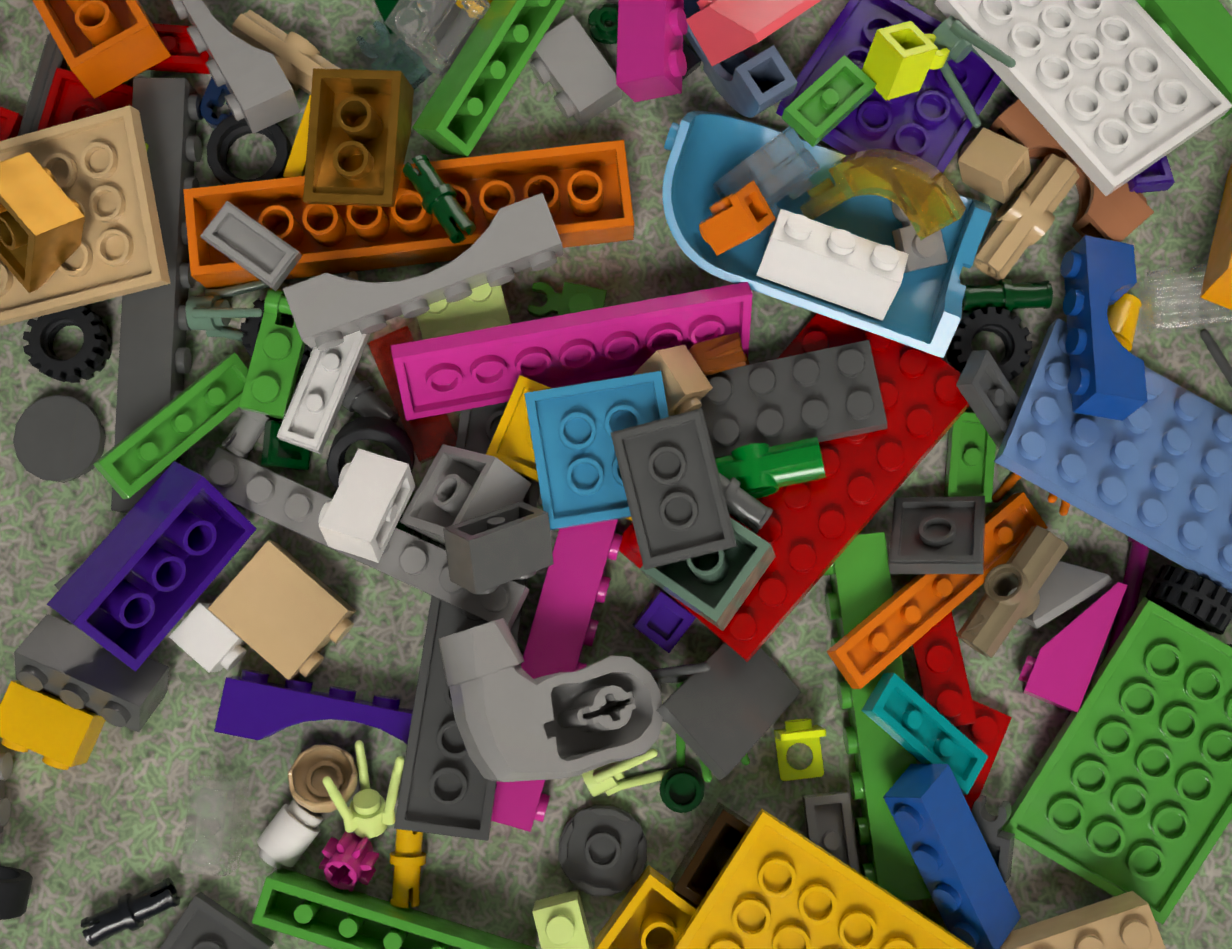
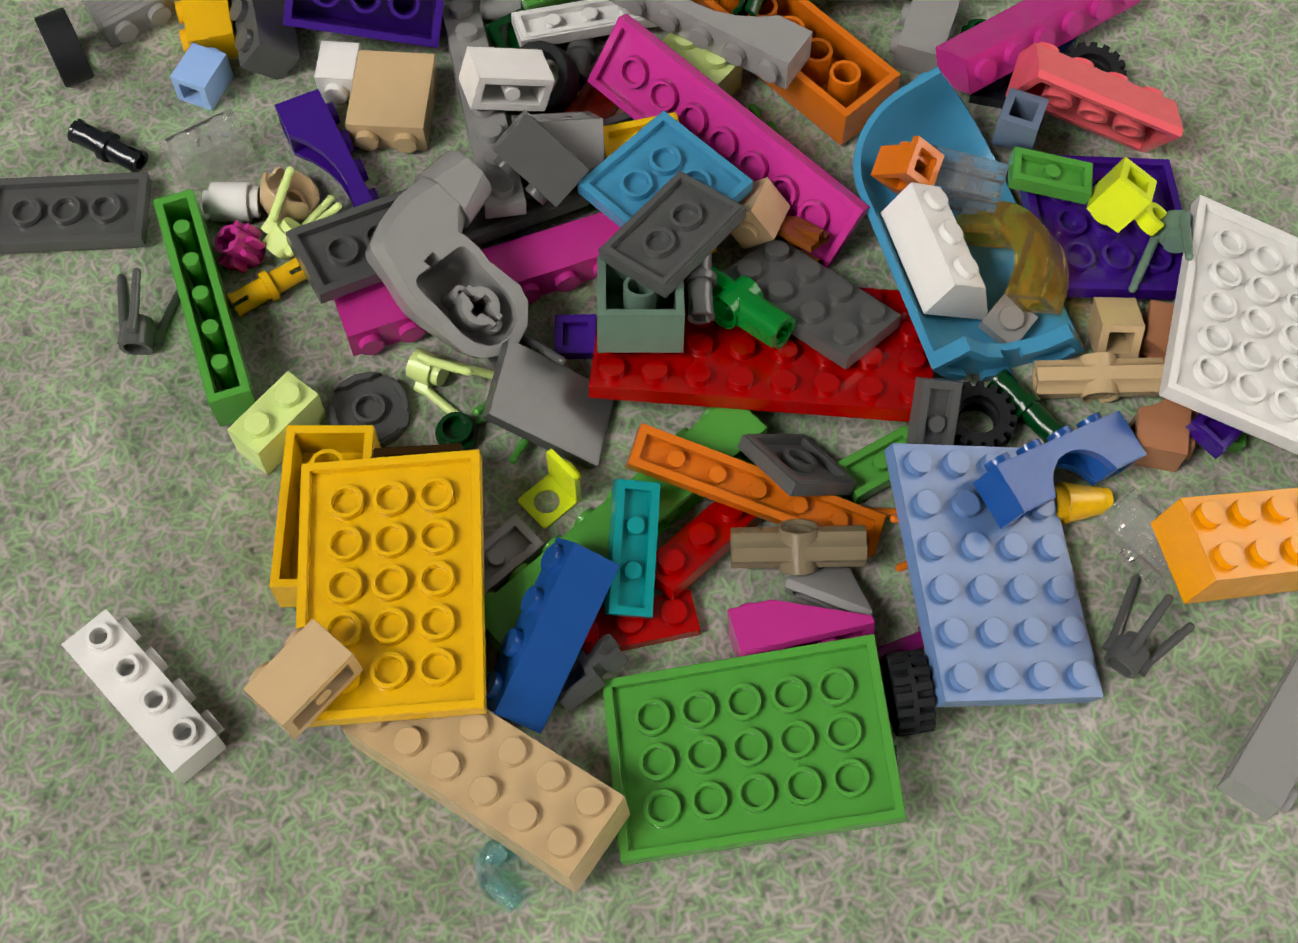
camera: 55 degrees right, 20 degrees down
none -> light blue brick [170,43,234,111]

